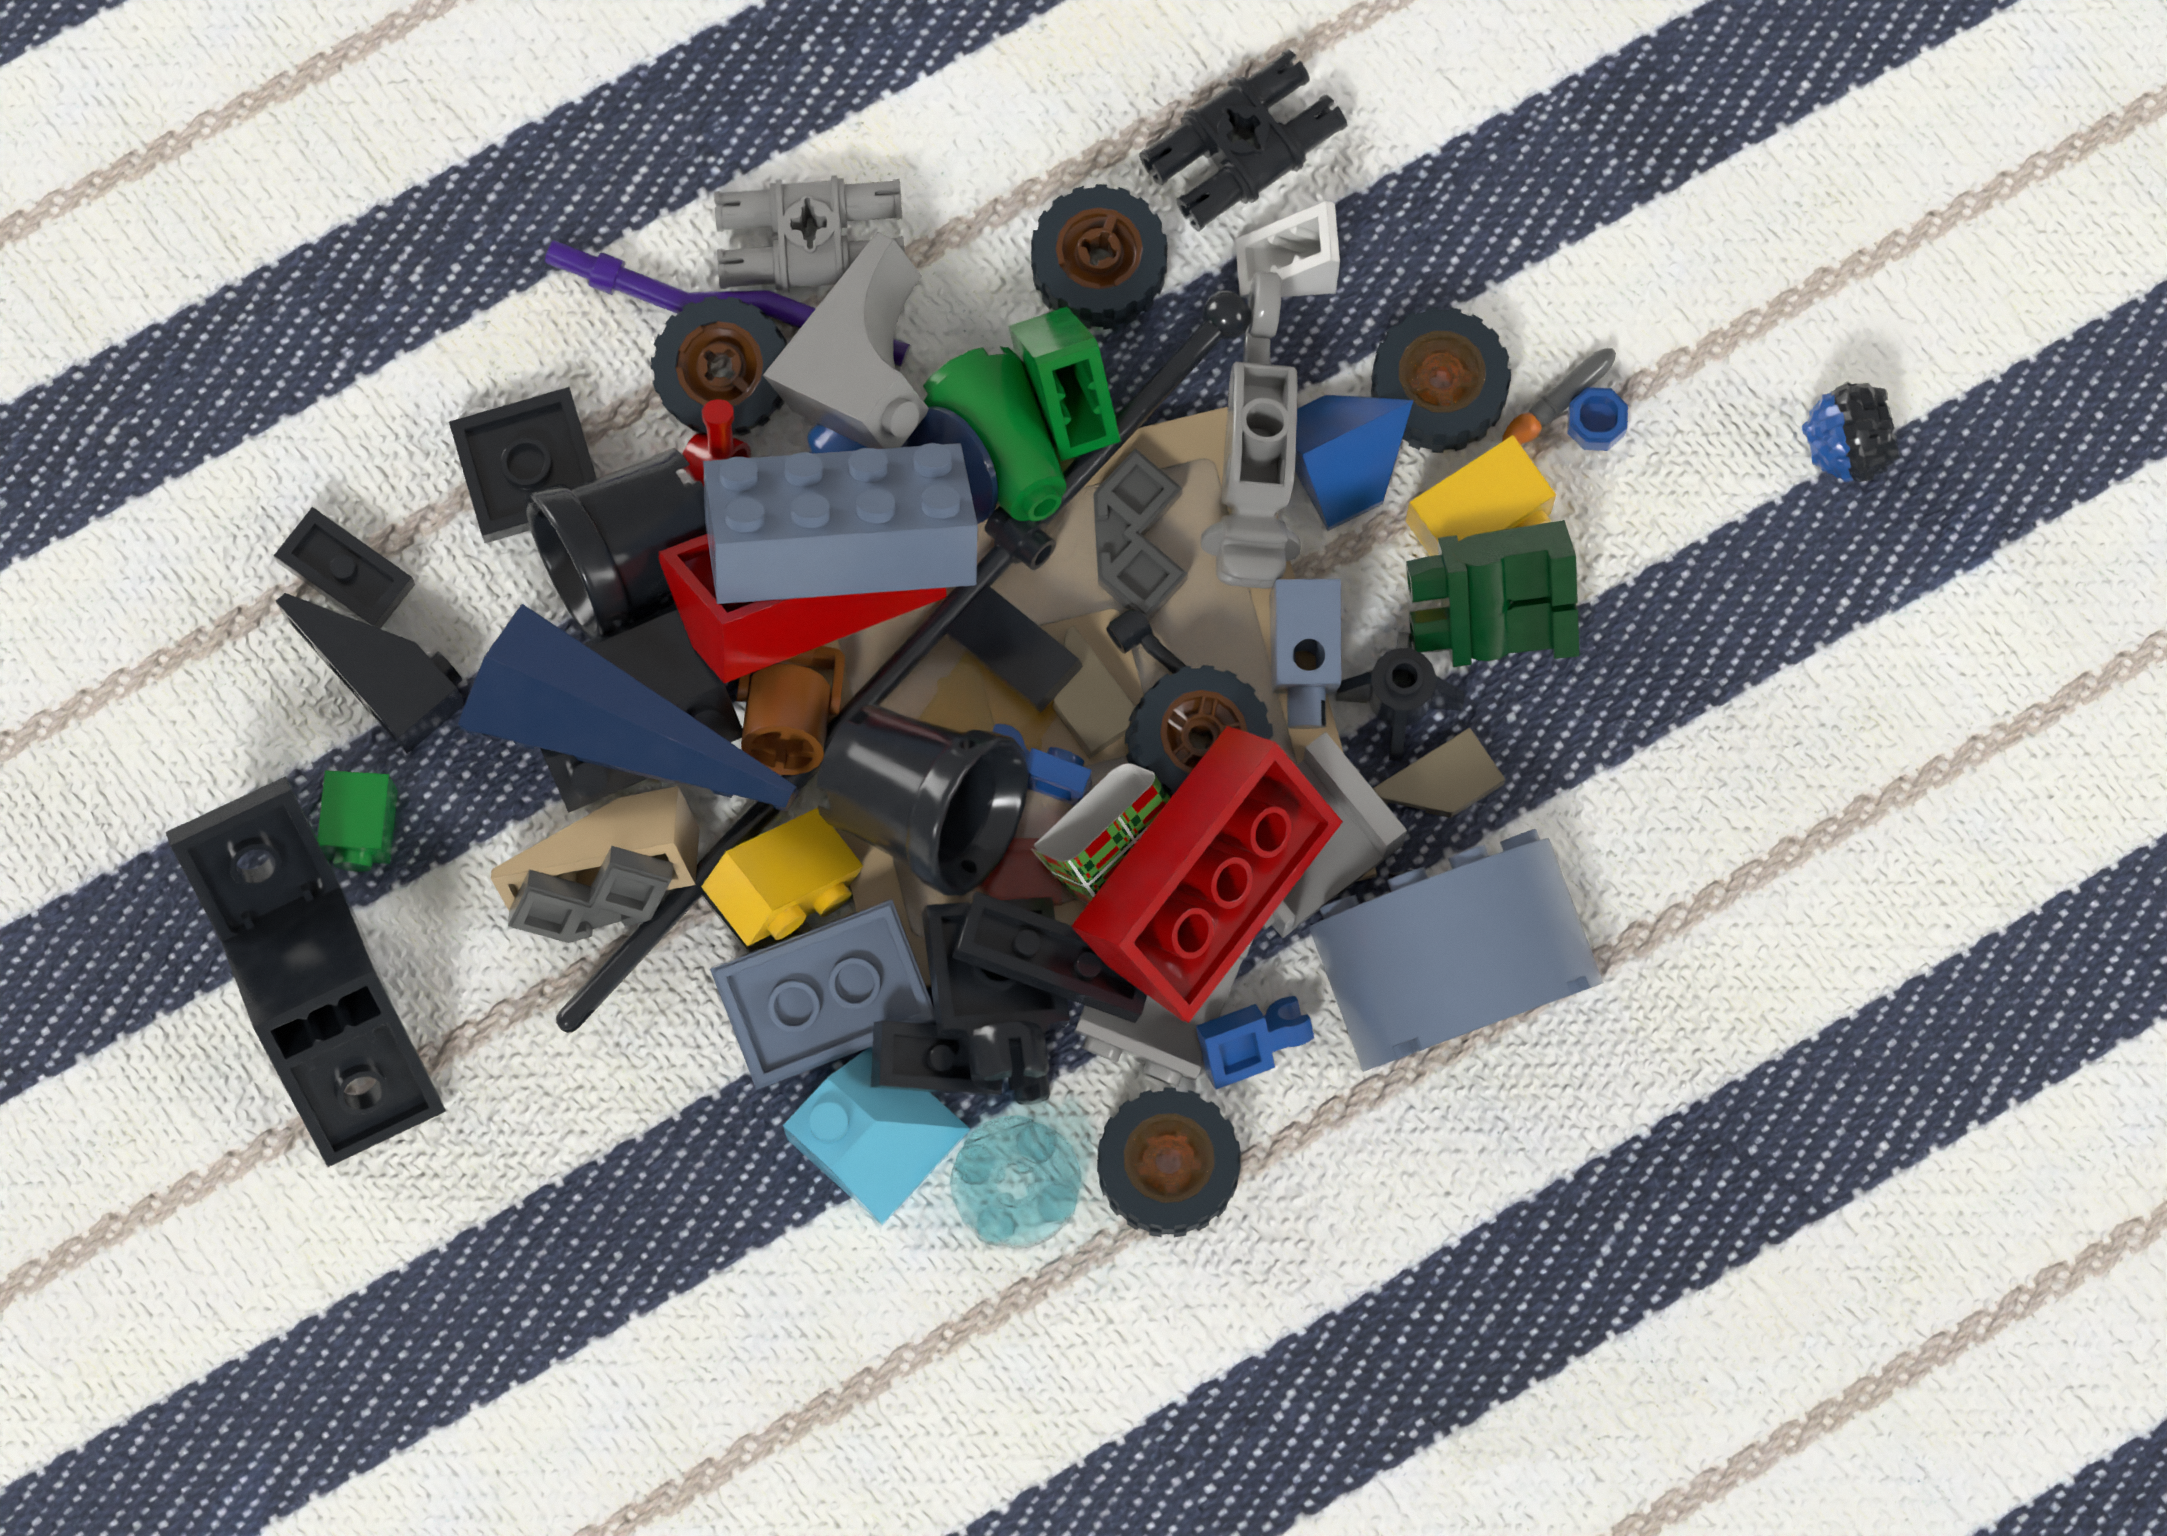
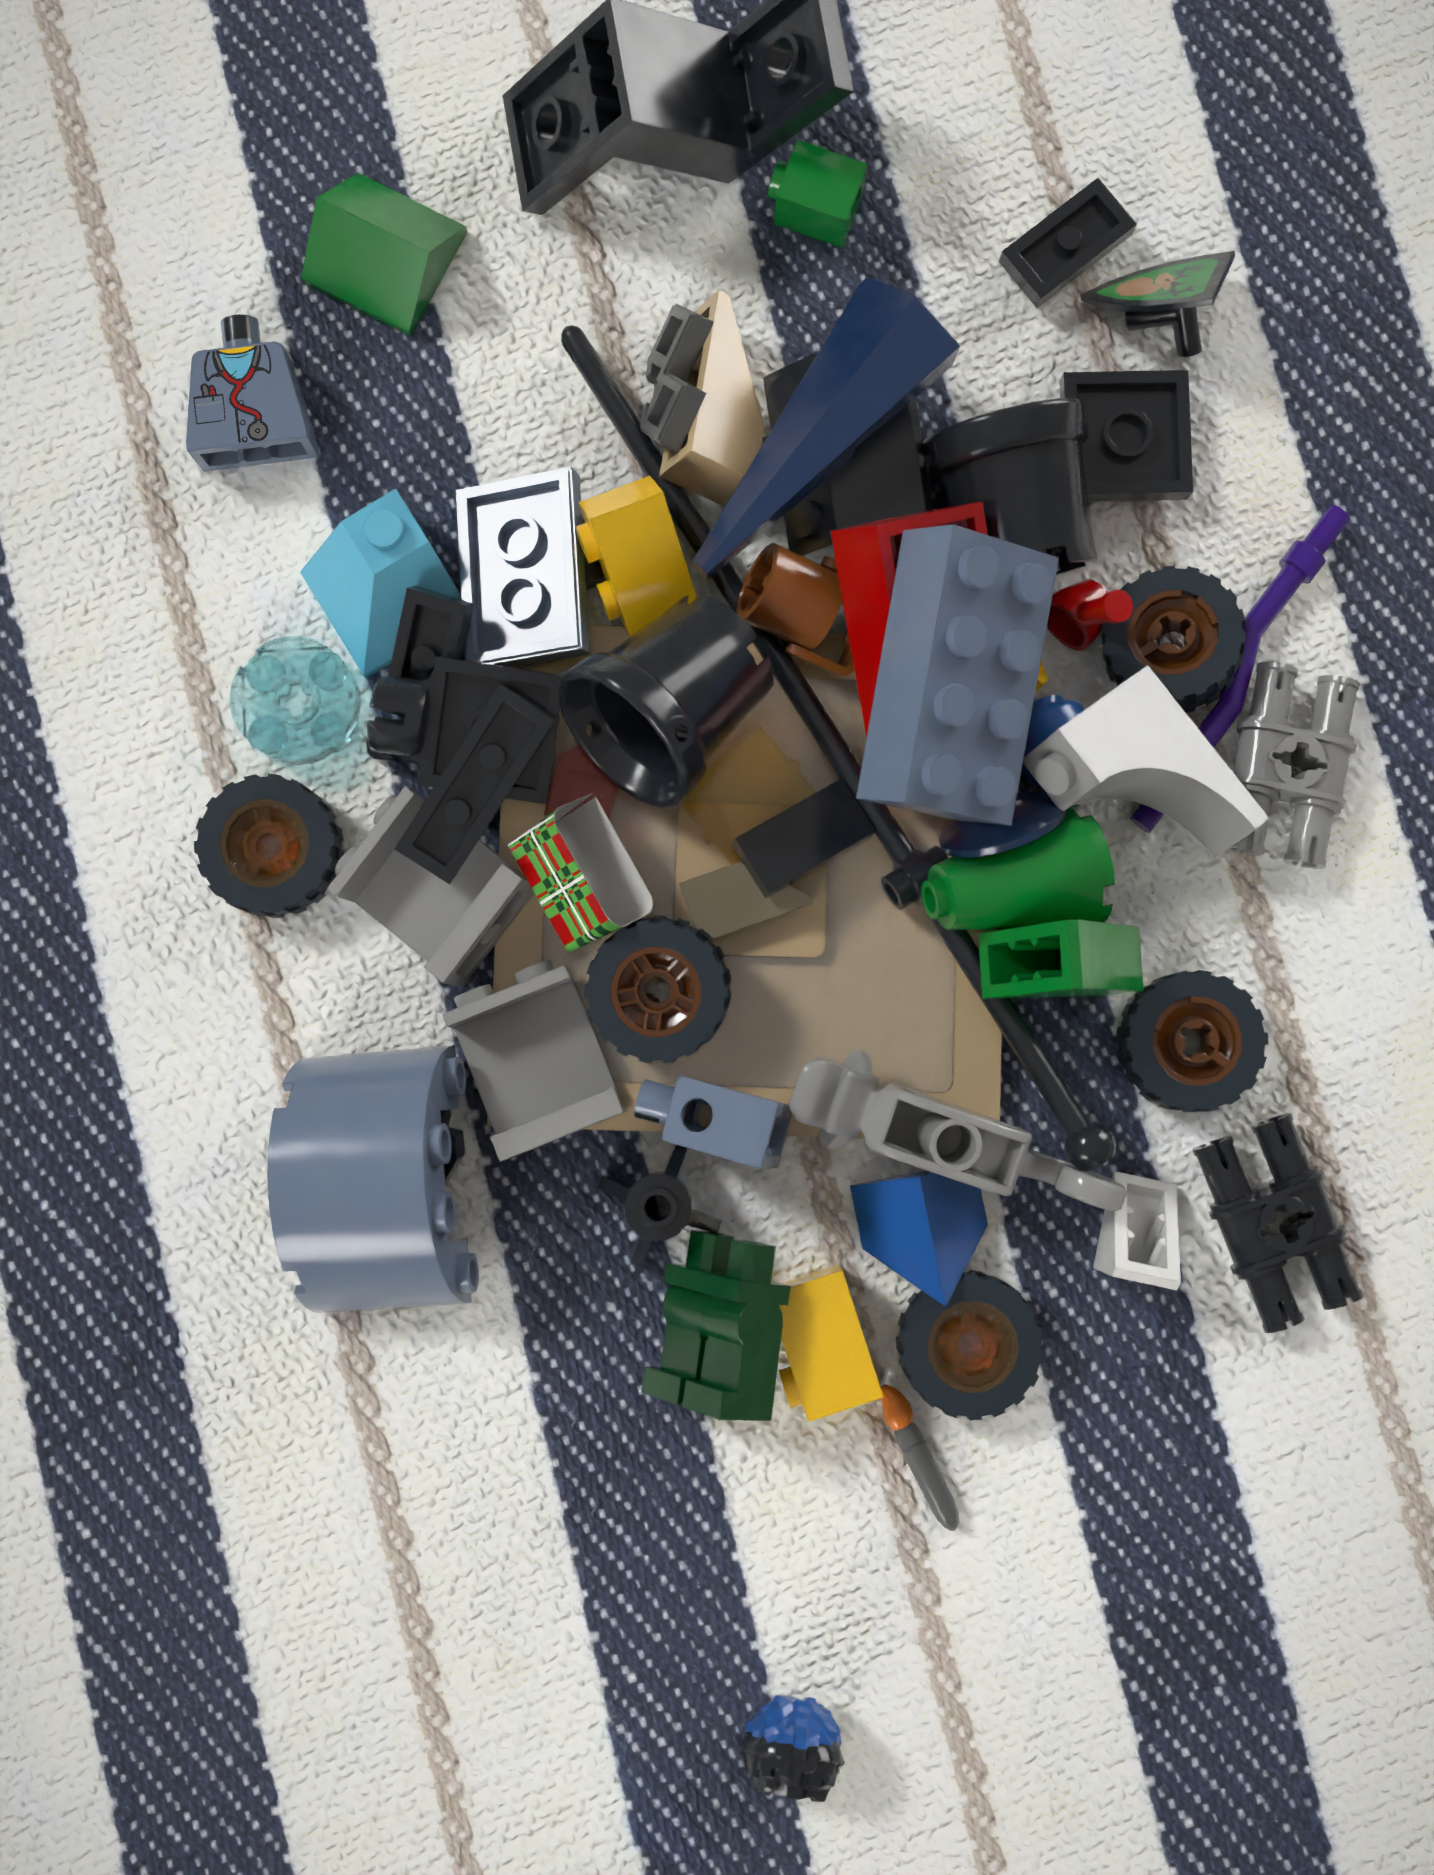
camera: 105 degrees right, 10 degrees up
black slope [276,593,465,754] -> none
blue plate [992,724,1092,806] -> none
red slope [1071,726,1343,1023] -> none
dark grey tile [1093,448,1188,622] -> none
black hand [1106,610,1187,674] -> none
blue plate [1196,996,1314,1090] -> none
dark tan tile [1373,727,1505,818] -> none
blue tile [1567,387,1628,451] -> none
none -> sand blue torso [186,314,320,472]
none -> green slope [301,173,468,337]
none -> shield [1080,251,1235,357]

